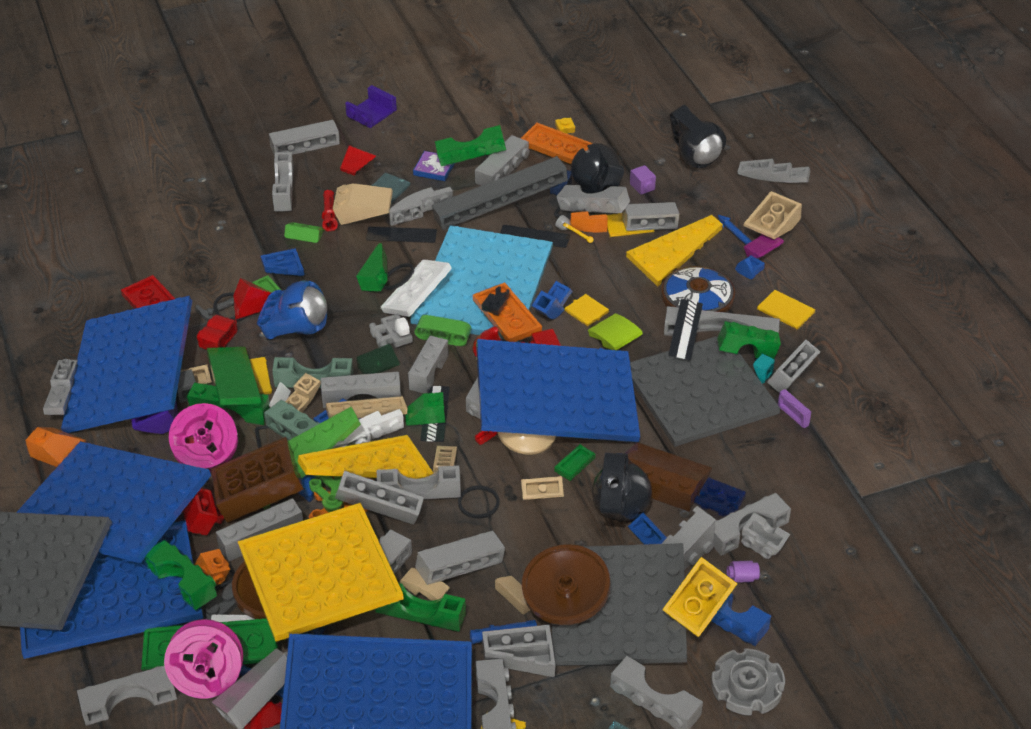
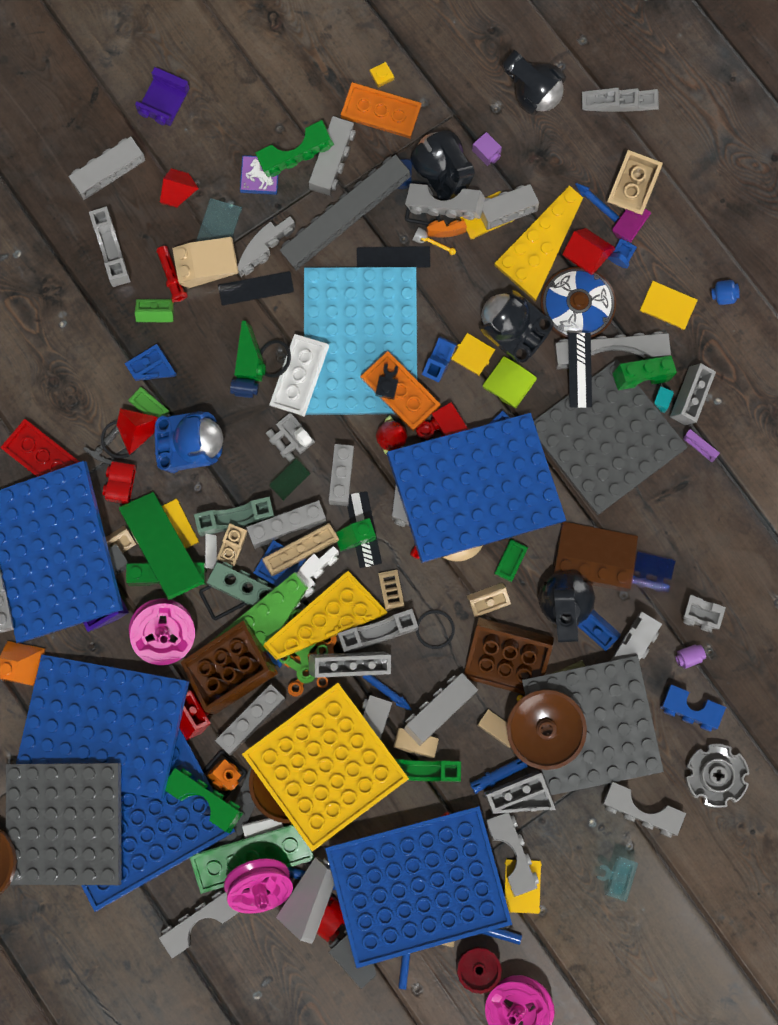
camera: 15 degrees left, 35 degrees up
bright green beam [414,315,472,346] -> none
yellow slope [662,557,737,637] -> none
light grey arch [713,493,791,556] -> none
none -> dark blue brick [230,378,259,398]
none -> blue piece [362,675,411,710]
none -> reddish brown slope [464,618,554,695]
none -> black piece [479,289,553,363]
none -> red slope [563,228,615,275]
none -> blue head [712,280,740,305]

